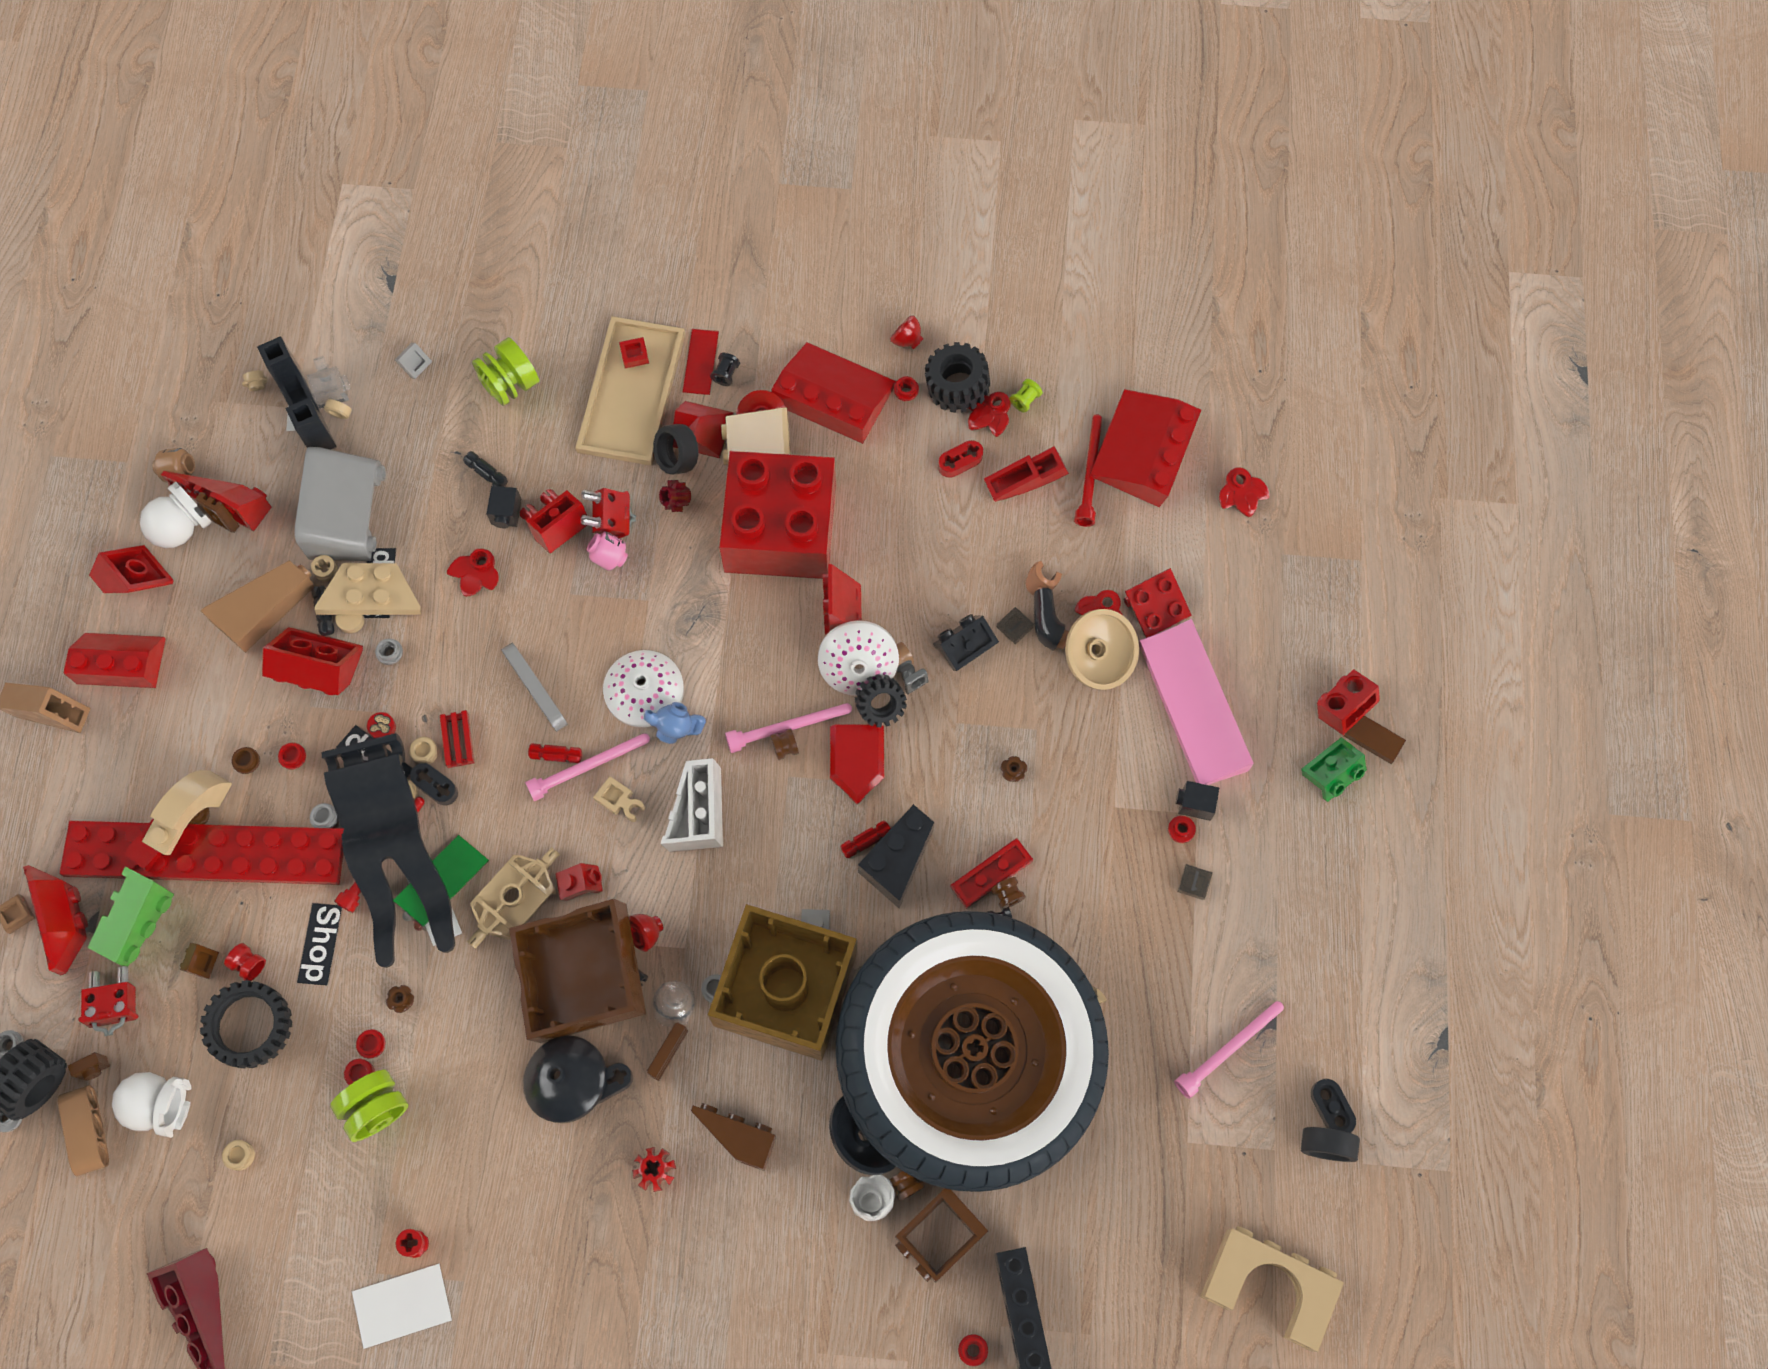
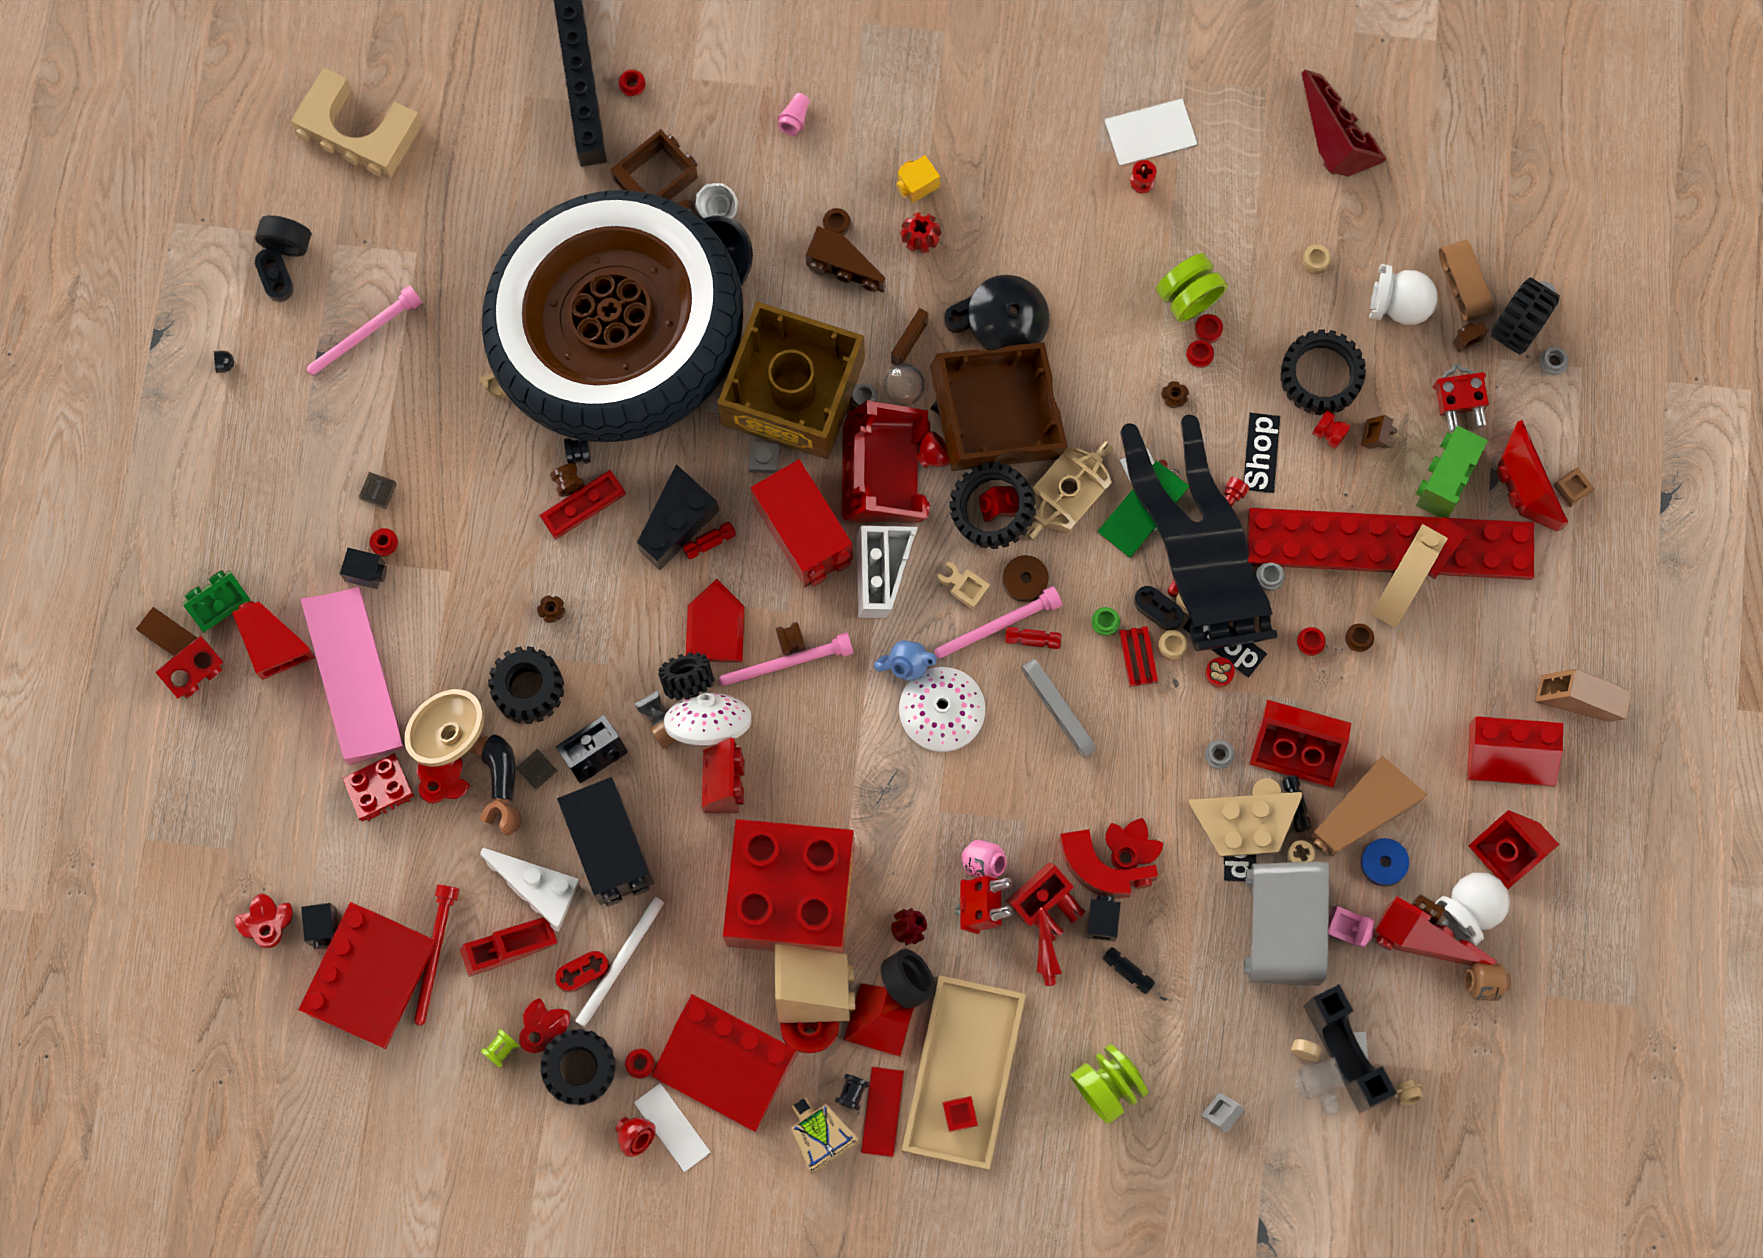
camera: 175 degrees left, 5 degrees up
none -> black hinge [214,350,234,373]
none -> red slope [232,601,315,680]
none -> black brick [301,903,338,949]
none -> white wing [480,848,579,932]
none -> black tyre [488,646,564,724]
none -> black brick [557,777,655,906]
none -> white piece [575,897,665,1028]
none -> white sticker [634,1083,711,1172]
none -> red brick [750,459,854,587]
none -> bright pink cone [778,93,810,135]
none -> torso [791,1097,859,1174]
none -> reddish brown tile [823,208,850,235]
none -> red windscreen [842,400,931,522]
none -> yellow brick [896,155,940,204]
none -> black tyre [949,462,1036,549]
none -> reddish brown piece [1003,555,1049,602]
none -> red piece [1036,907,1062,986]
none -> red arch [1059,829,1158,898]
none -> bright green plate [1091,607,1120,636]
none -> bright pink bracket [1328,905,1375,947]
none -> blue piece [1361,838,1409,886]

